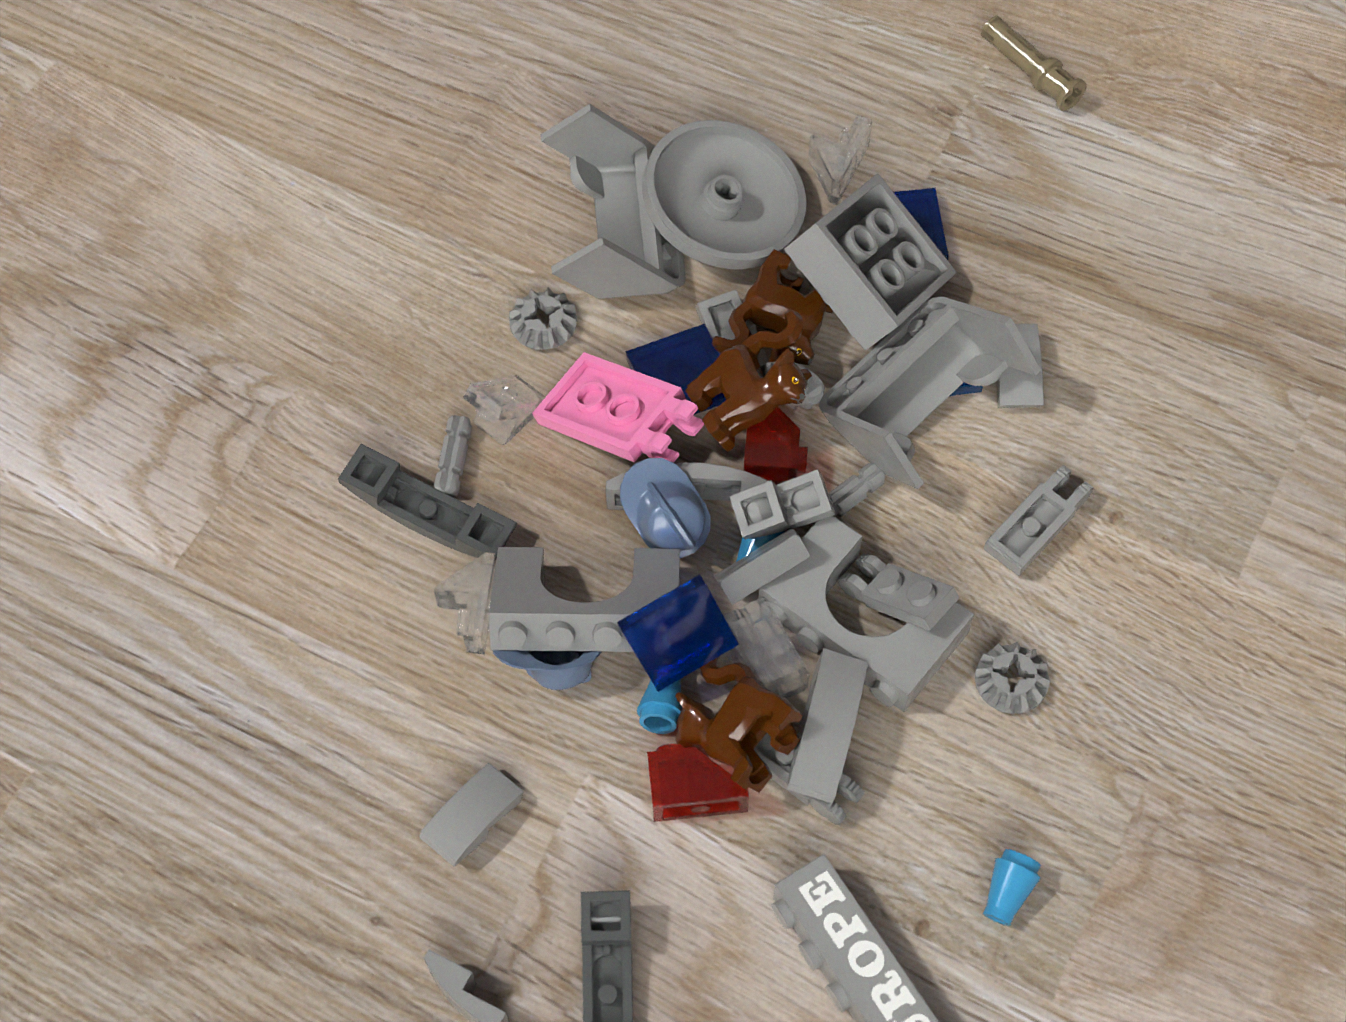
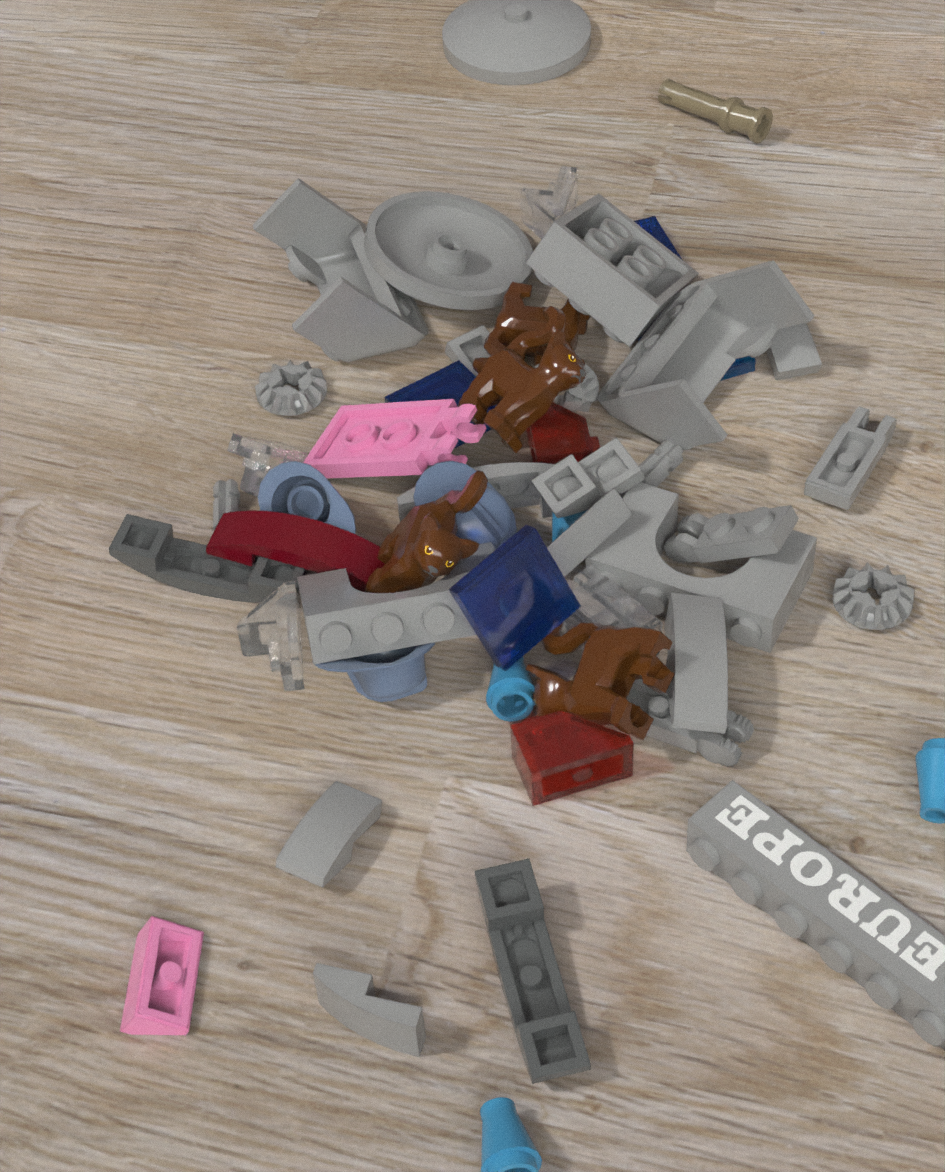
camera: 10 degrees left, 15 degrees down
none -> bright pink slope [120,916,204,1035]
none -> dark red slope [206,510,385,592]
none -> sand blue piece [258,461,356,534]
none -> reddish brown animal [364,470,488,593]

